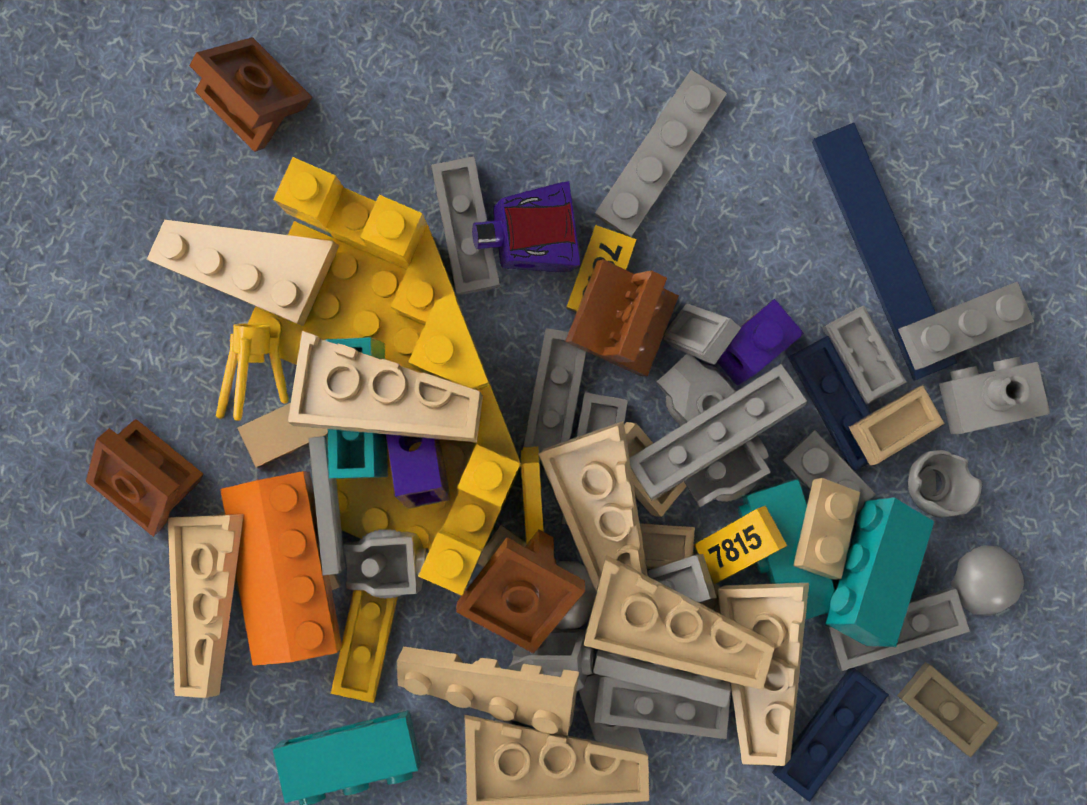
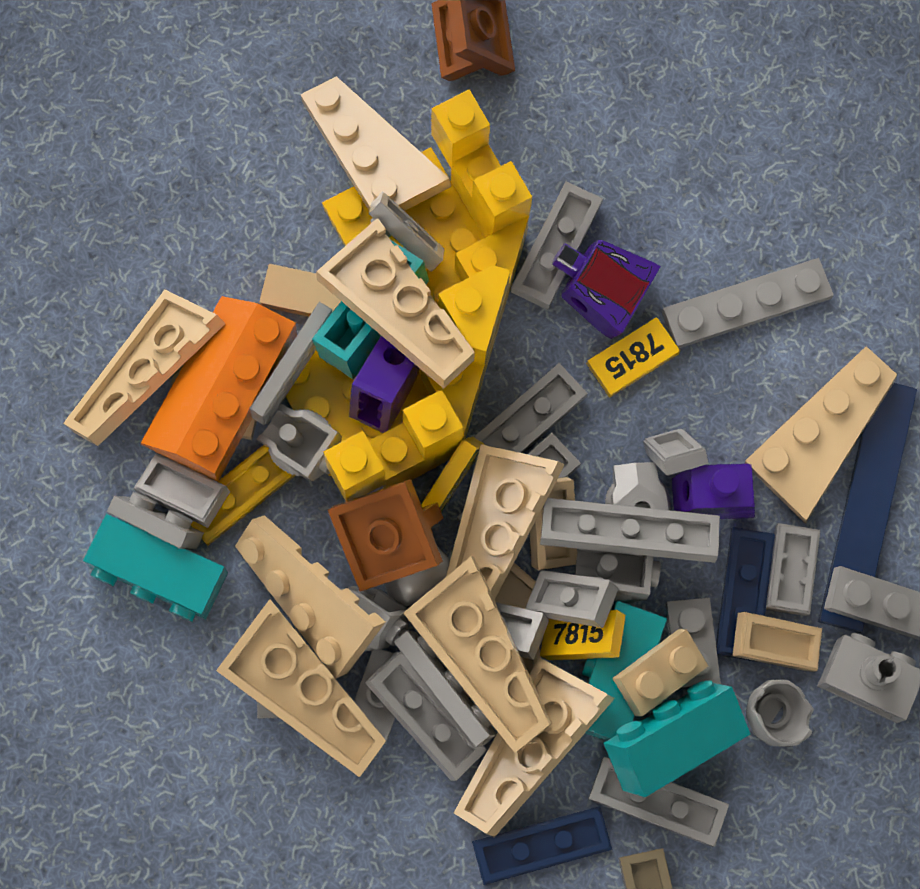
camera: 35 degrees right, 10 degrees down
dark orange bracket [86,419,203,537] -> none
yellow plant [216,323,289,421] -> none
dark orange bracket [565,259,679,376] -> none
light grey hair [951,545,1024,616] -> none
none -> light grey plate [107,492,204,549]
none -> light grey tile [133,453,230,528]
none -> light grey plate [369,191,444,272]
none -> light grey plate [525,570,619,628]
none -> tan wing [745,346,897,524]

